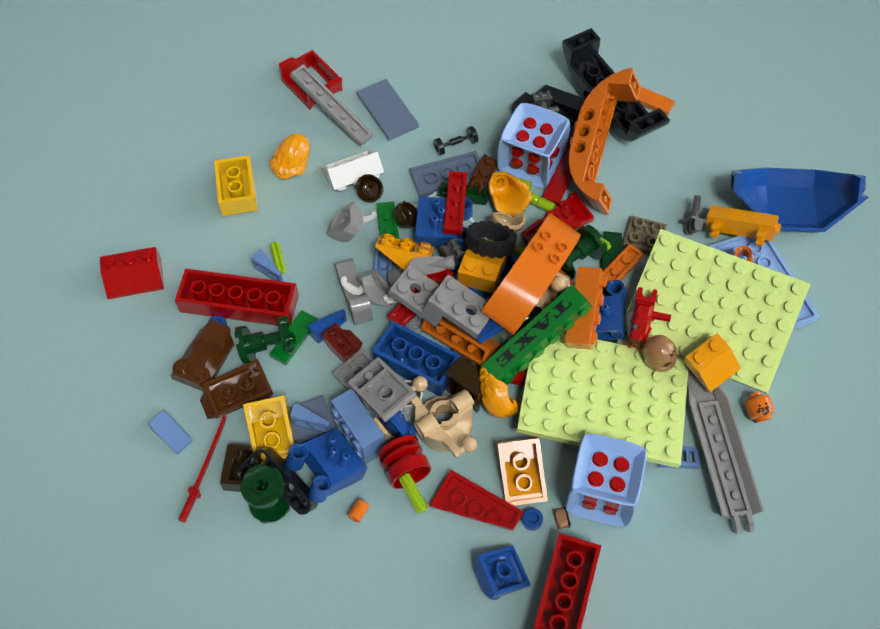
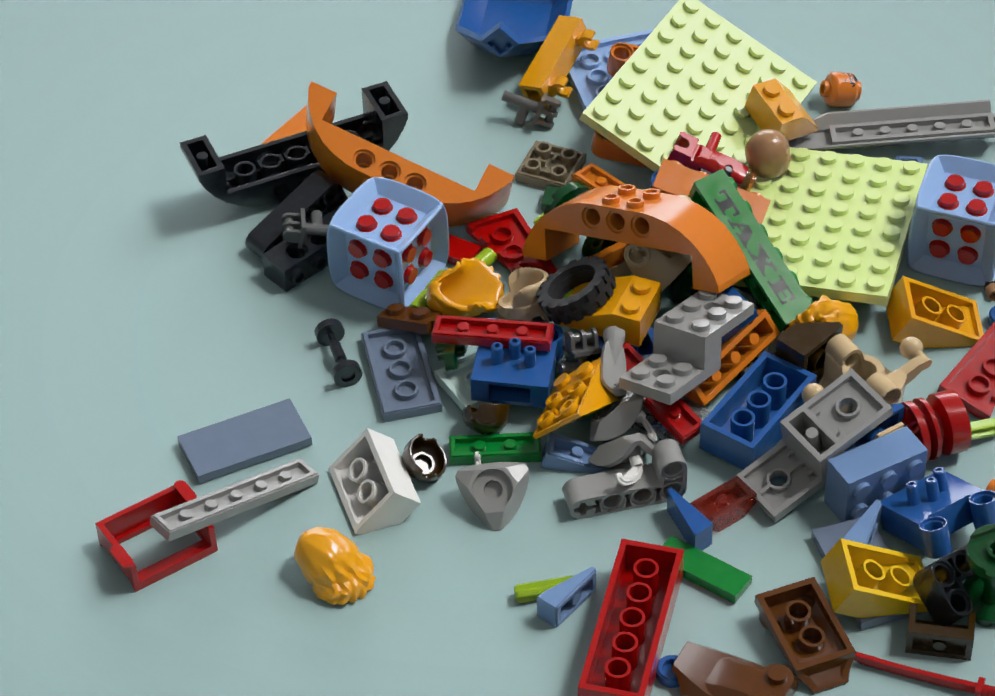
camera: 85 degrees left, 15 degrees down
yellow brick [214,155,258,216] -> none
dark green piece [234,316,296,364] -> none

